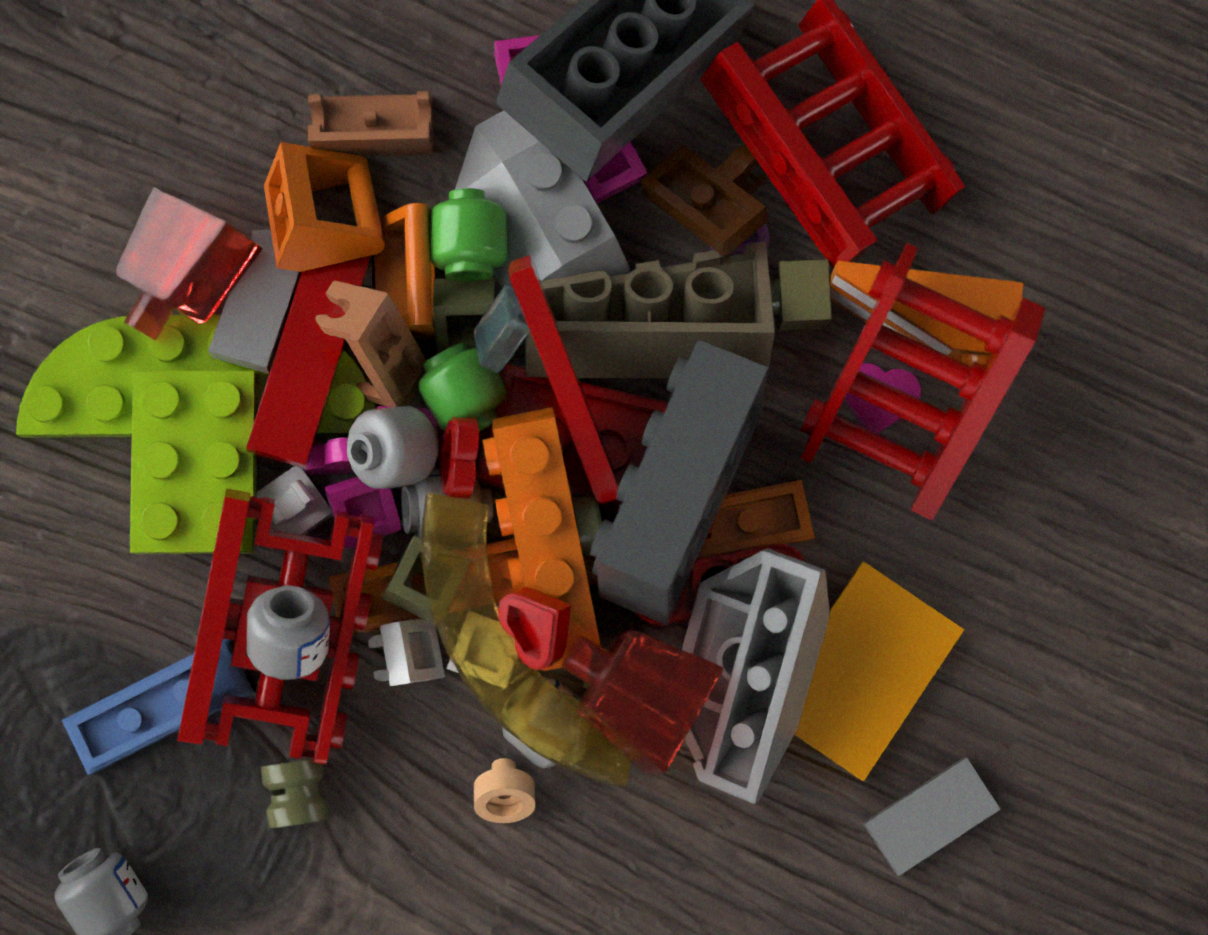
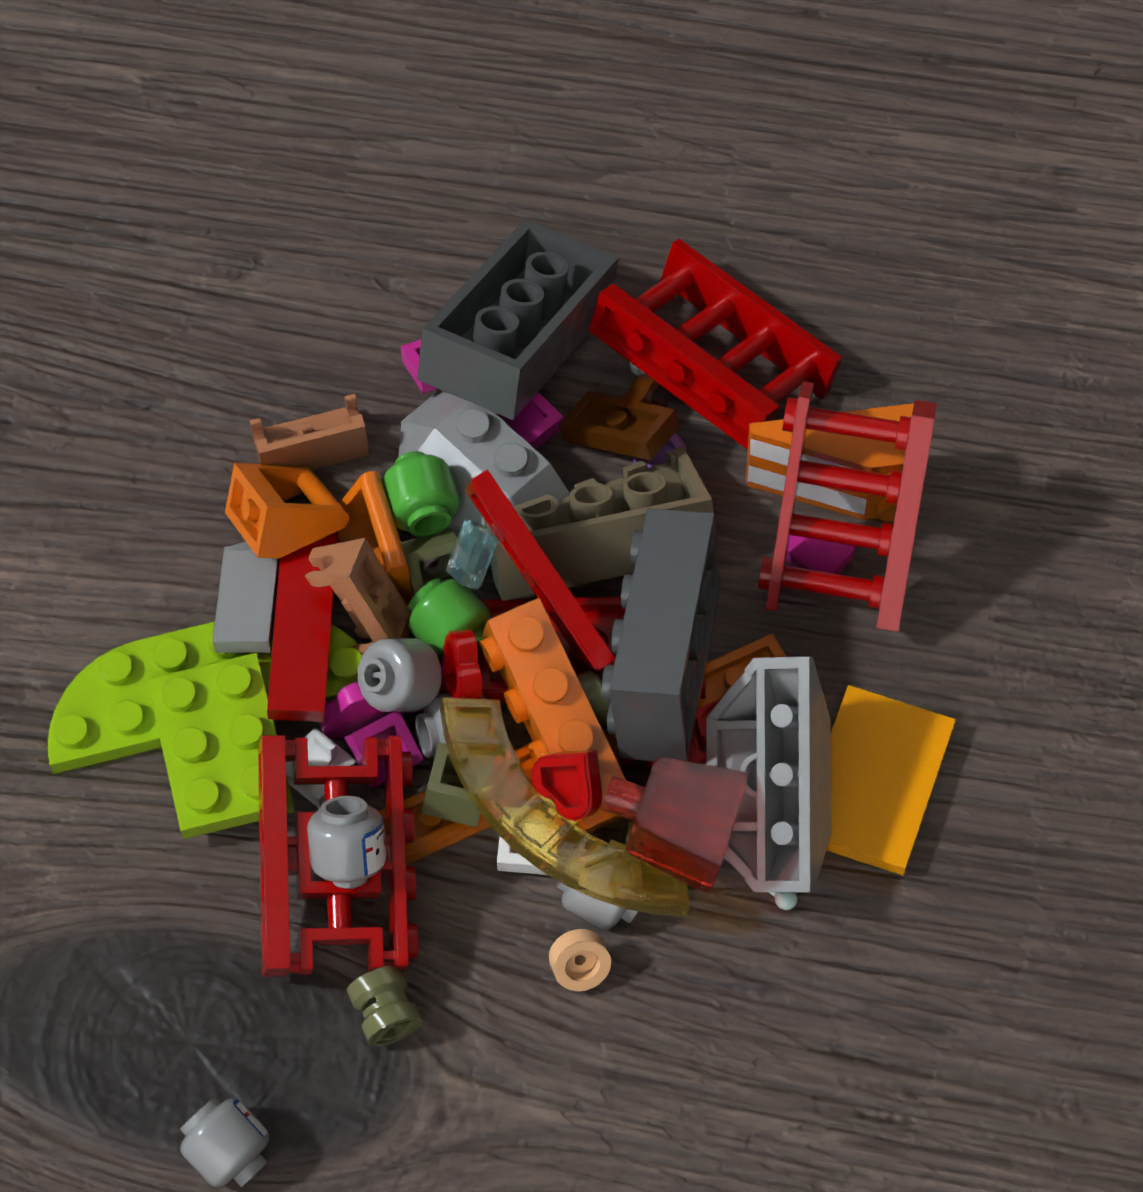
camera: 10 degrees left, 20 degrees down
medium blue tile [62,639,256,775] -> none
clear red torso [116,187,263,341] -> none
white tile [368,619,445,687] -> none
olive plate [770,260,831,332] -> none
light grey tile [863,757,1001,876] -> none

